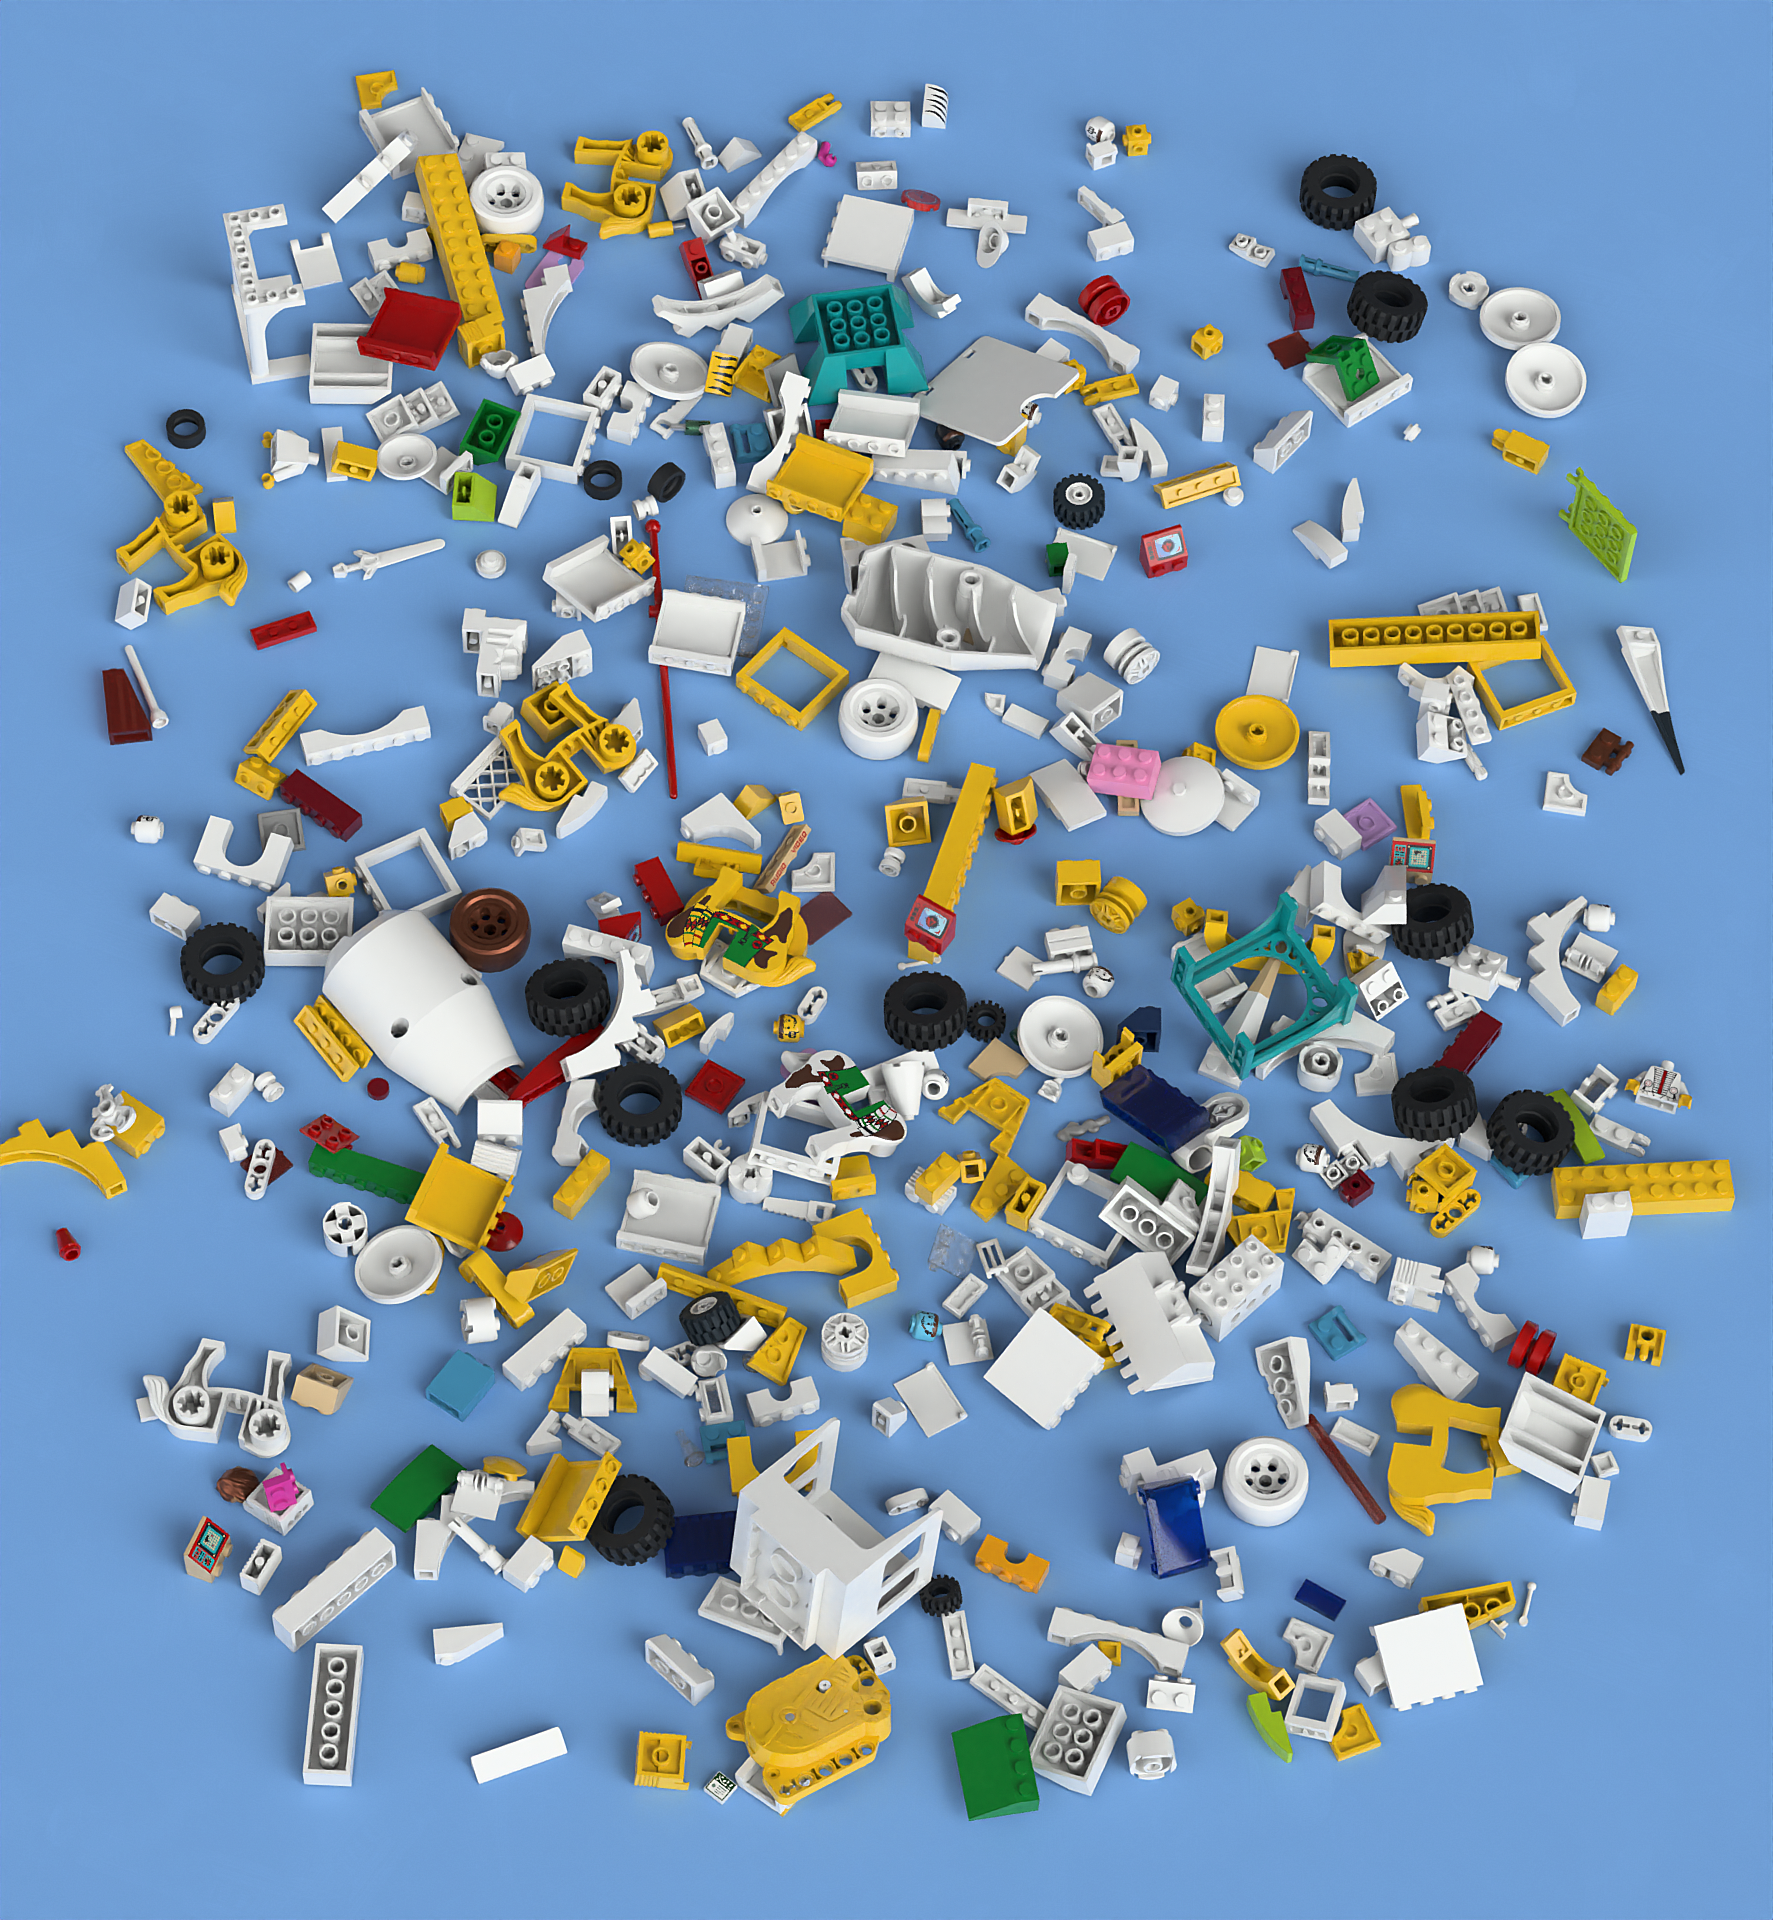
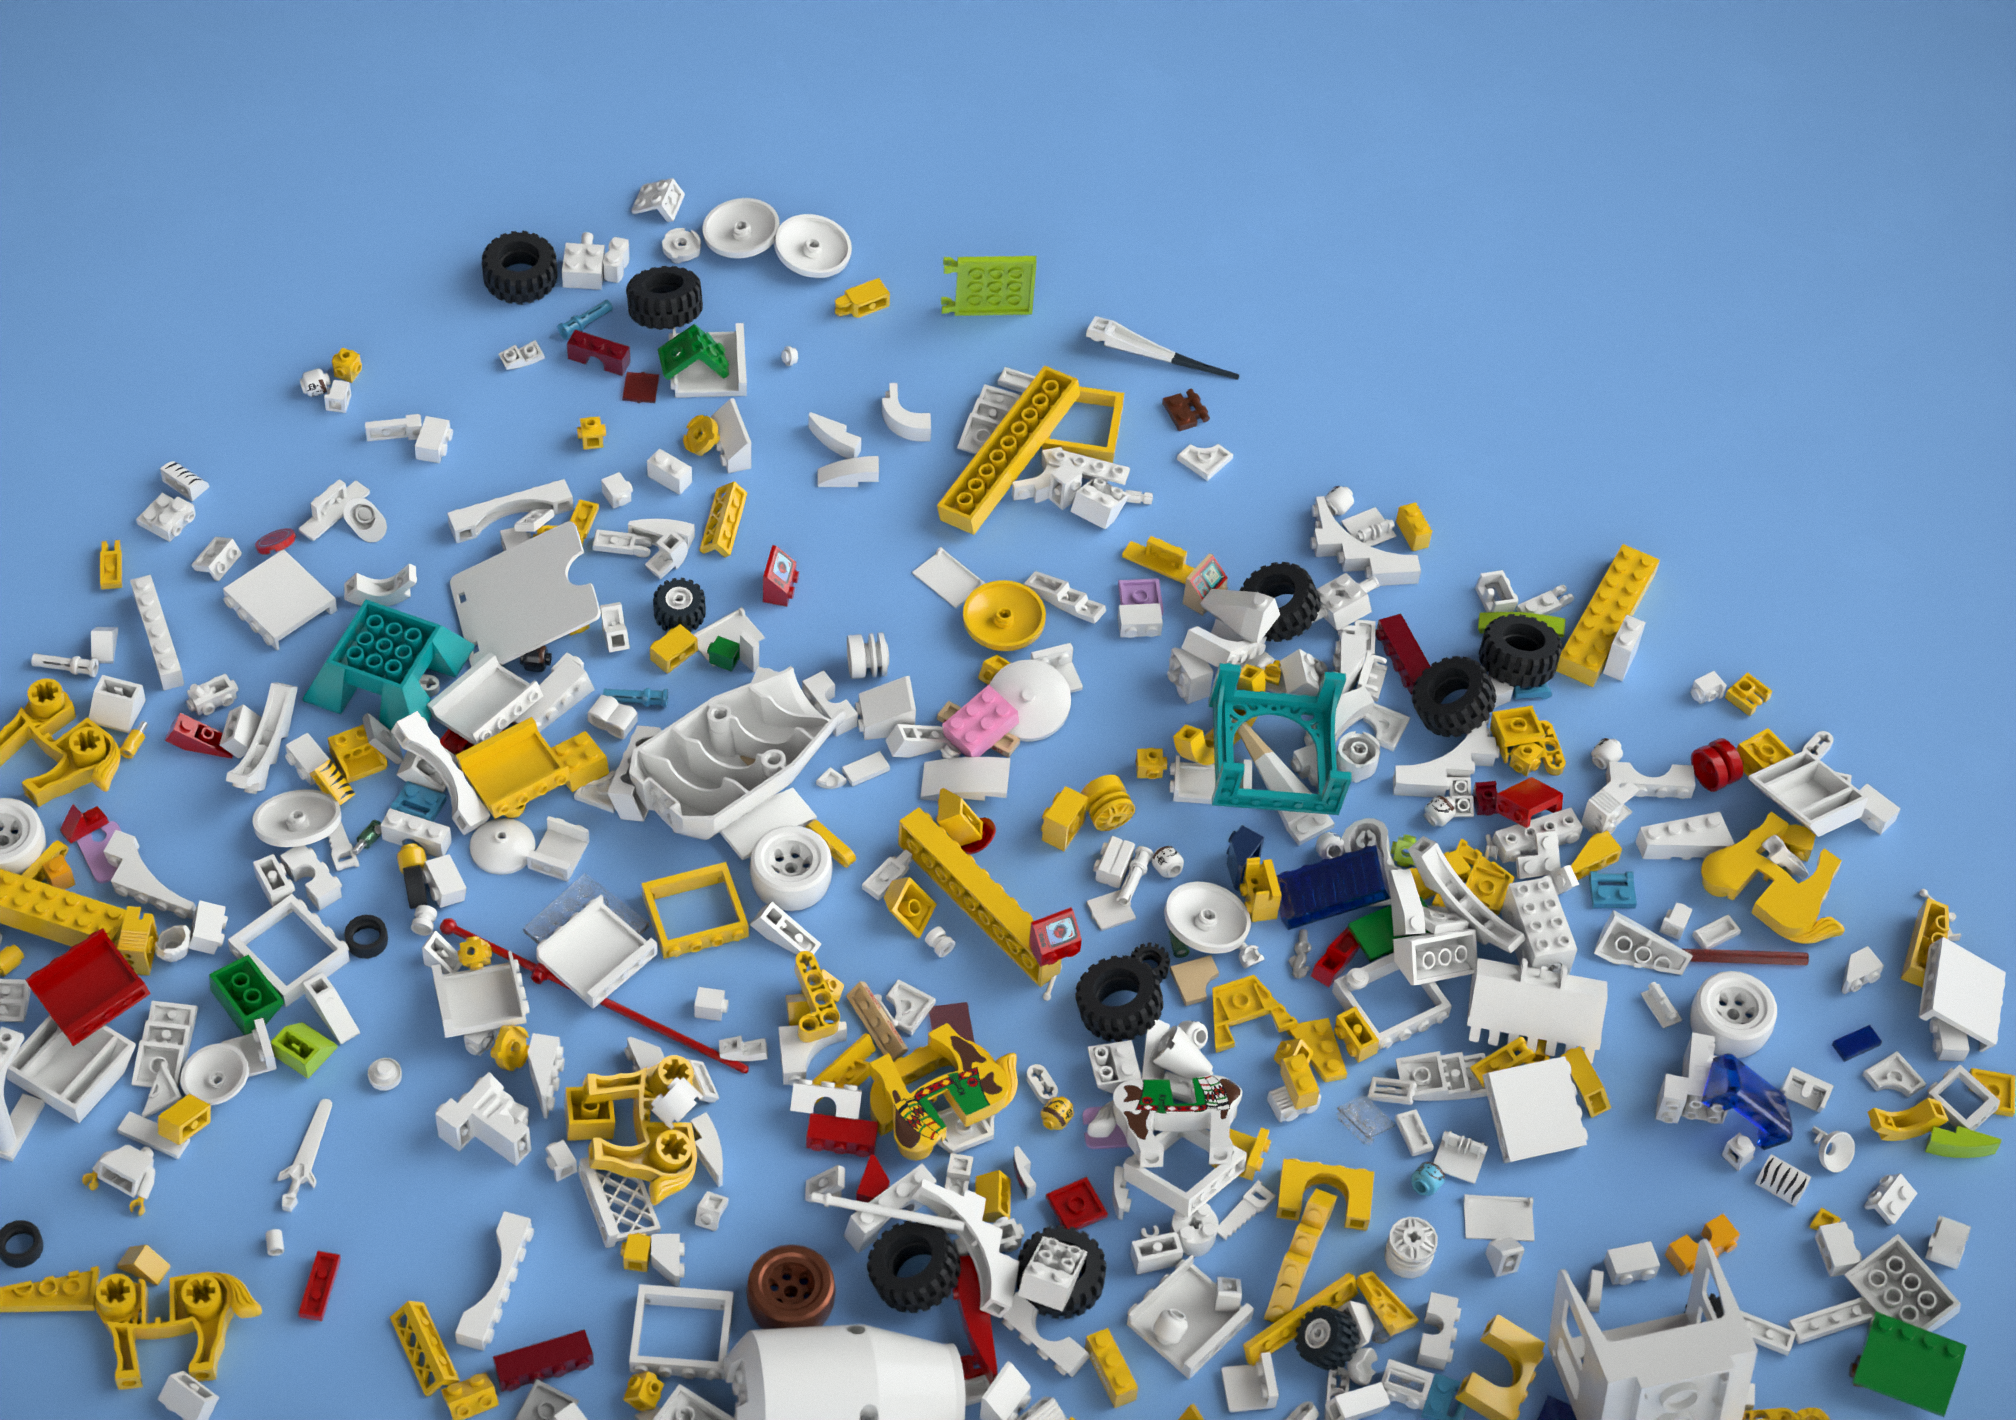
camera: 60 degrees left, 5 degrees down
white slope [686,186,741,246] -> none
dark pink arm [818,141,837,167] -> none
white arch [1047,1607,1189,1678] -> none
red wheel [1078,275,1130,327] -> none
white plate [1223,487,1244,506] -> none
torso [1624,1060,1692,1115] -> none
none -> white tile [142,1062,182,1118]
none -> yellow head [397,844,427,874]
none -> white brick [422,854,467,908]
none -> yellow plate [490,1025,530,1071]
none -> white tile [514,508,554,532]
none -> white bracket [631,178,685,222]
none -> yellow brick [650,624,698,674]
none -> white brick [651,1077,703,1130]
none -> yellow plate [683,415,720,456]
none -> white slope [719,1036,768,1061]
none -> white slope [750,902,821,955]
none -> white arch [790,1078,862,1119]
none -> yellow beam [794,951,840,1043]
none -> white bar [811,1192,965,1231]
none -> white hinge [874,994,898,1027]
none -> white arch [882,383,931,441]
none -> white slope [1018,1236,1087,1311]
none -> white slope [1088,1040,1142,1094]
none -> white slope [1215,1277,1242,1313]
none -> white head [1316,832,1345,863]
none -> white slope [1333,633,1366,695]
none -> white hinge [1357,652,1387,702]
none -> white slope [1389,869,1426,936]
none -> red panel [1495,777,1563,828]
none -> white bracket [1542,865,1579,895]
none -> yellow slope [1560,1046,1611,1118]
none -> yellow slope [1571,830,1622,881]
none -> white hinge [1641,982,1682,1029]
none -> white brick [1690,671,1727,704]
none -> white brick [1755,1154,1811,1207]
none -> white plate [1762,835,1809,880]

